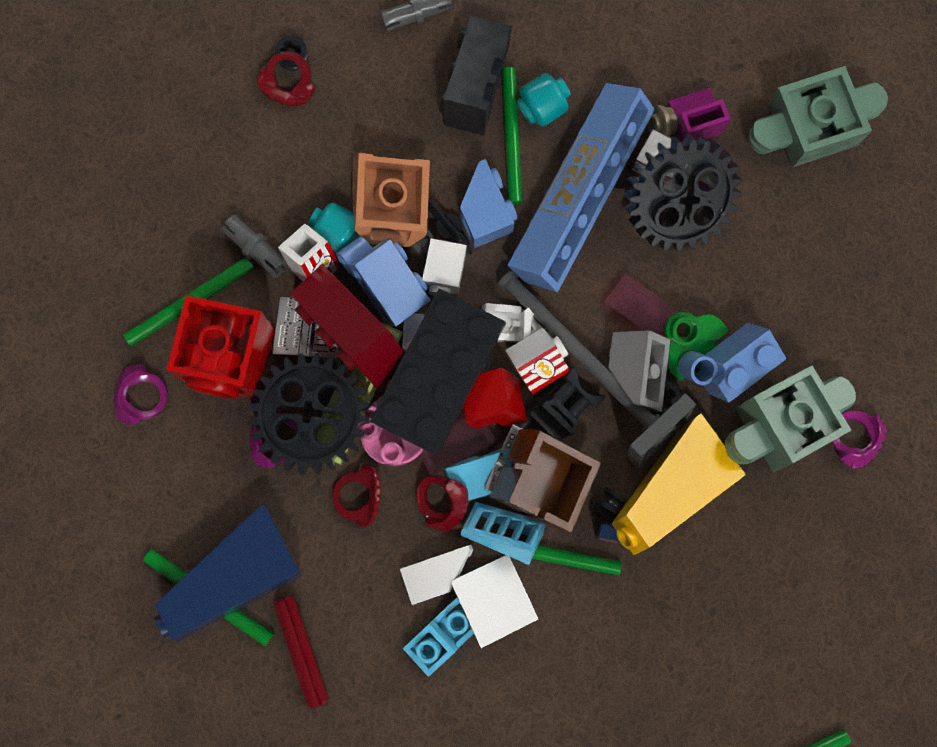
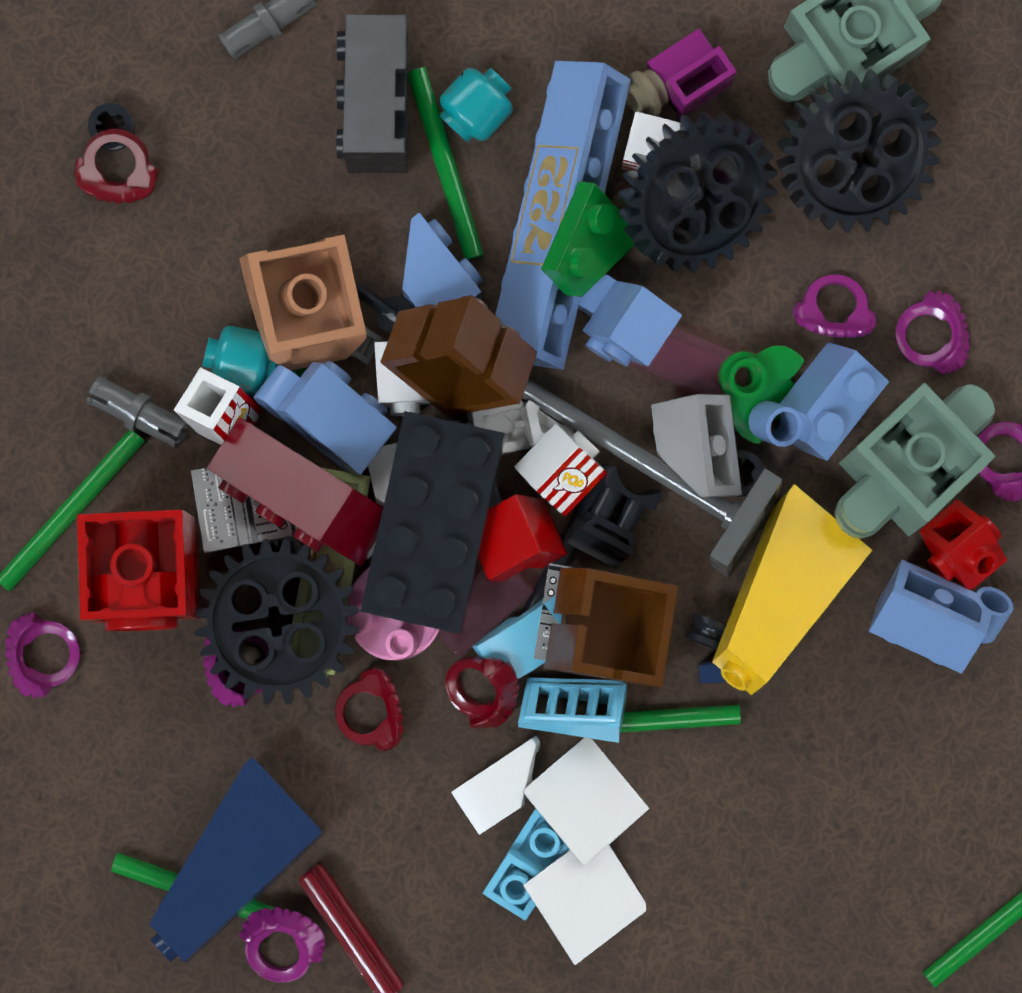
camera: 15 degrees left, 5 degrees up
none -> magenta piece [239,907,325,983]
none -> reddish brown piece [380,295,537,417]
none -> white sticker [523,845,646,965]
none -> green wing [541,182,634,297]
none -> medium blue hinge [578,274,682,367]
none -> black gear [776,69,941,233]
none -> magenta piece [793,275,877,338]
none -> medium blue hinge [869,560,1014,674]
none -> magenta piece [896,291,970,374]
none -> red brick [919,499,1007,590]

